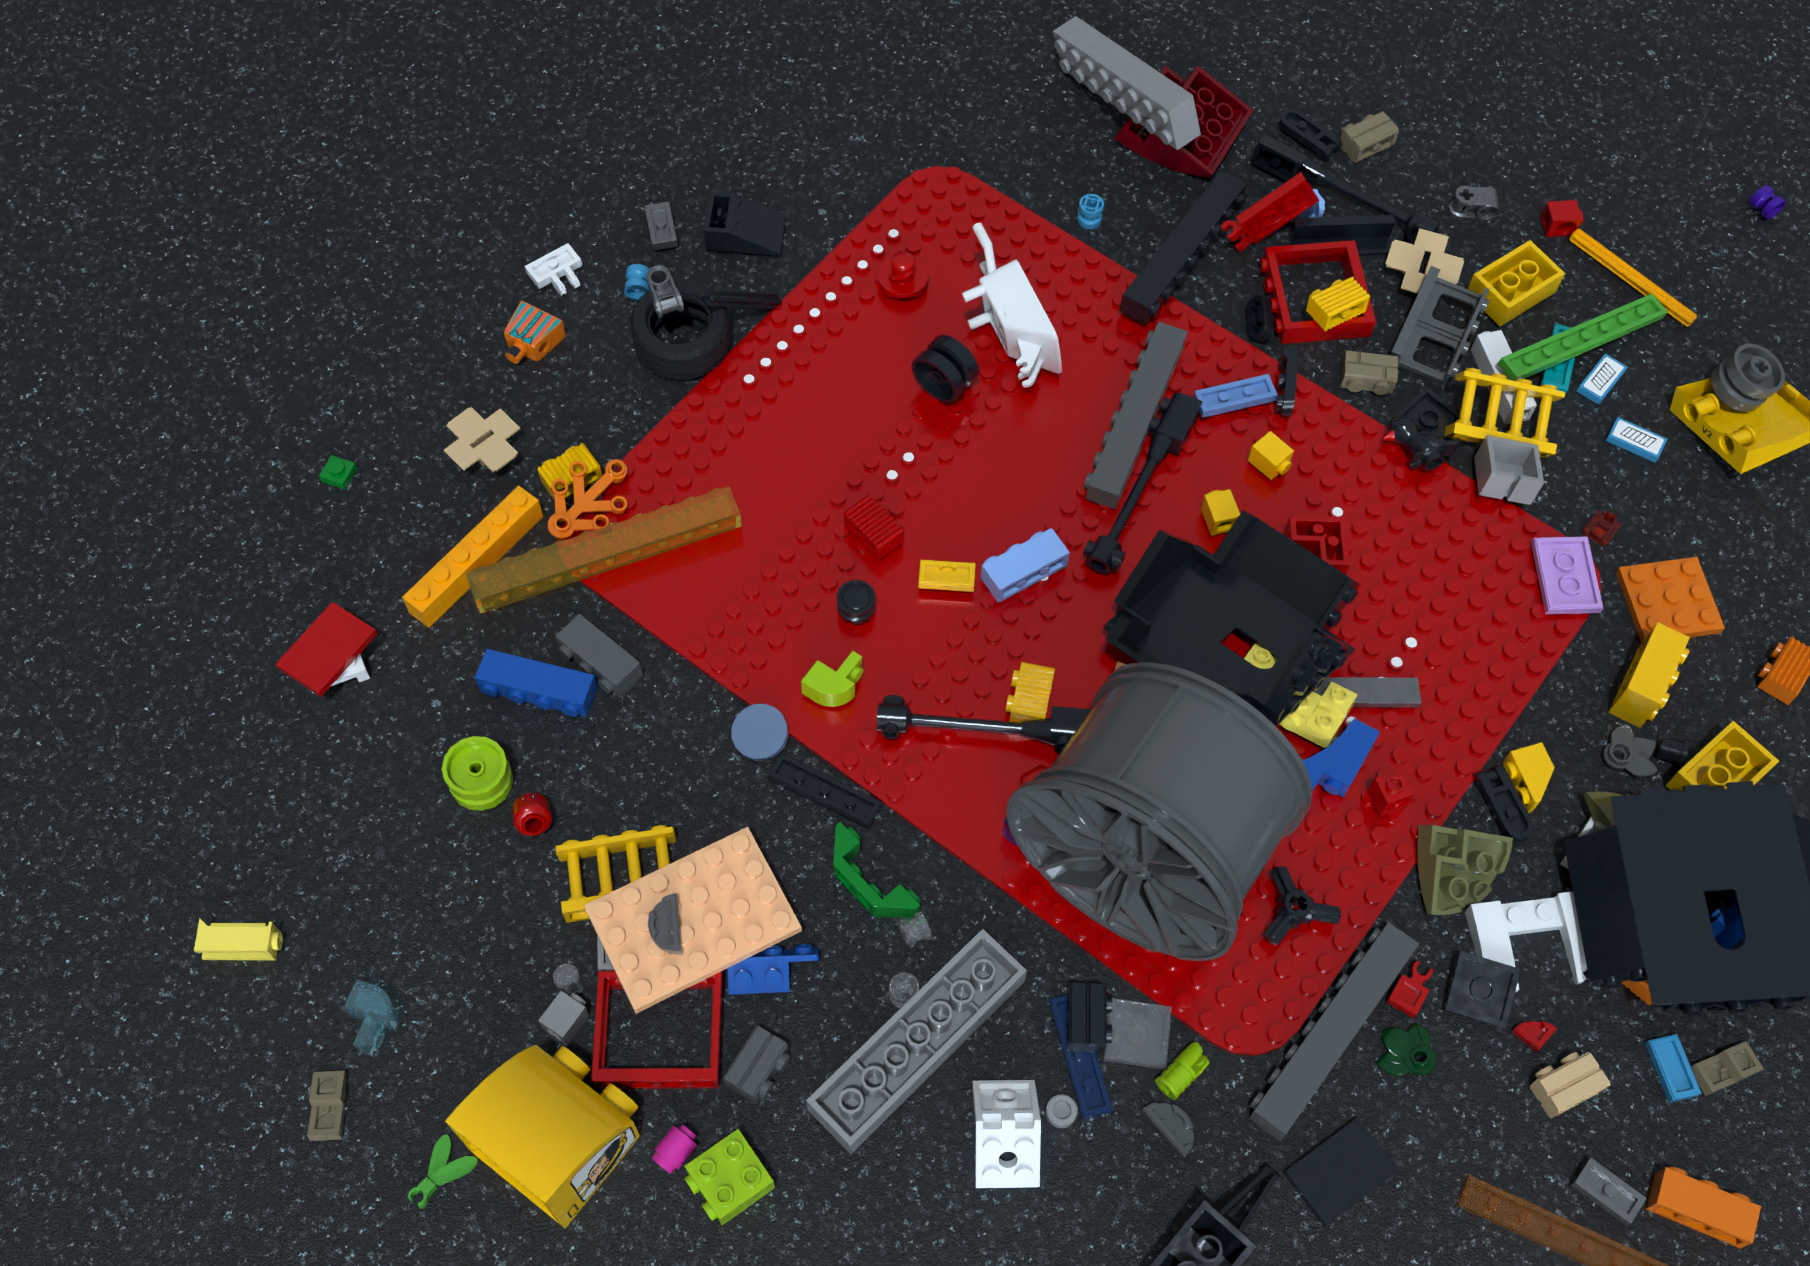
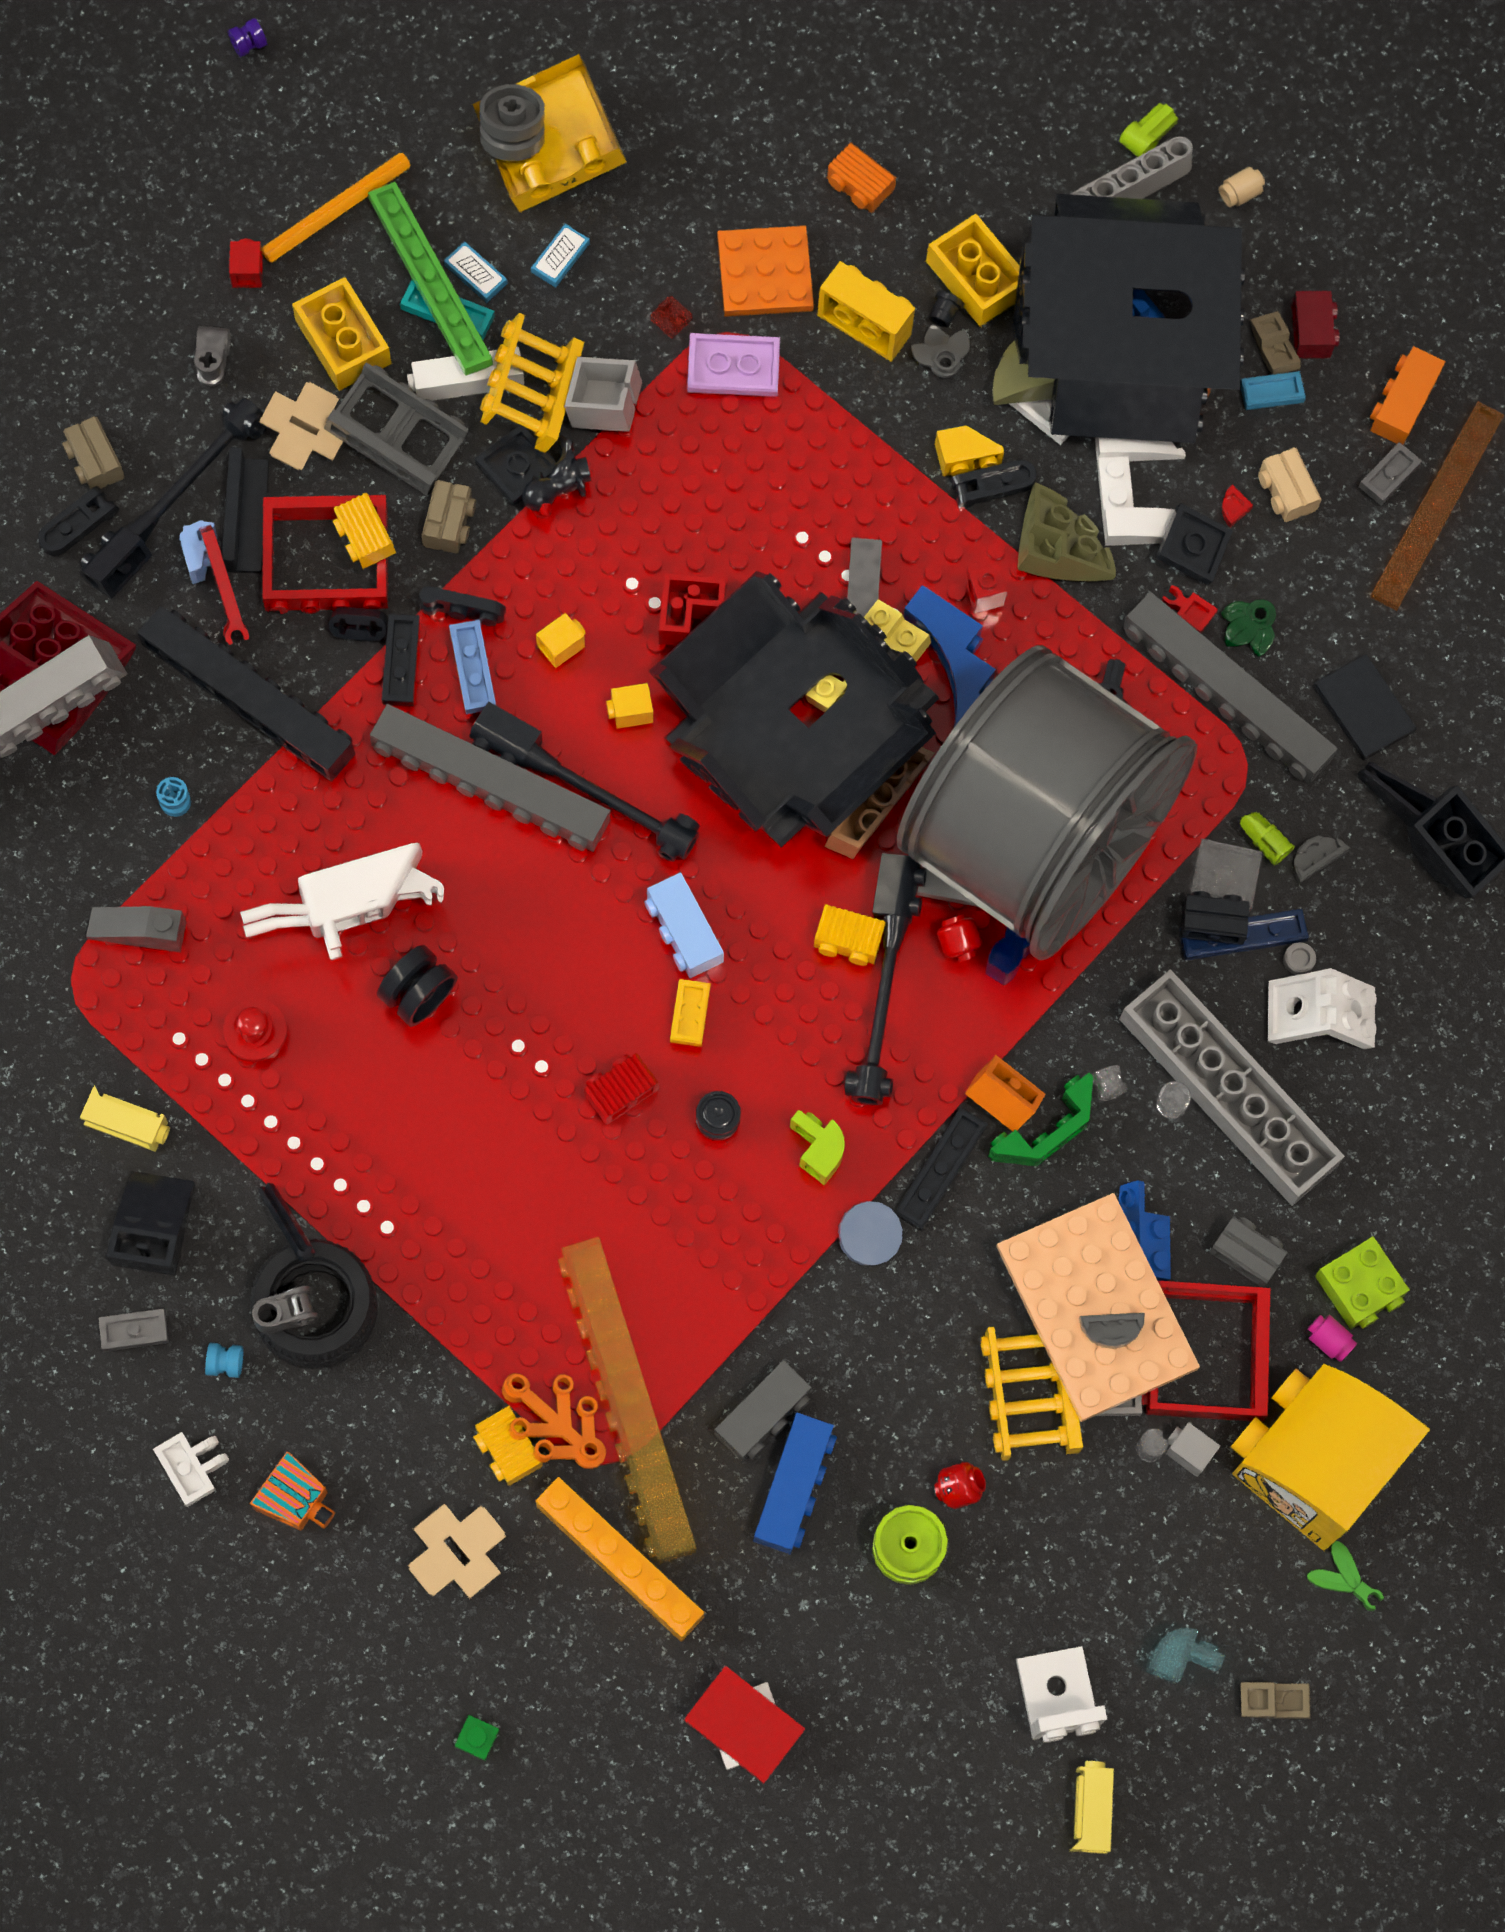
camera: 90 degrees left, 10 degrees up
none -> light yellow window [80,1085,170,1152]
none -> dark grey slope [86,906,186,952]
none -> black plate [382,614,420,706]
none -> orange brick [965,1055,1046,1131]
none -> white bracket [1016,1646,1107,1743]
none -> dark red brick [1291,291,1339,358]

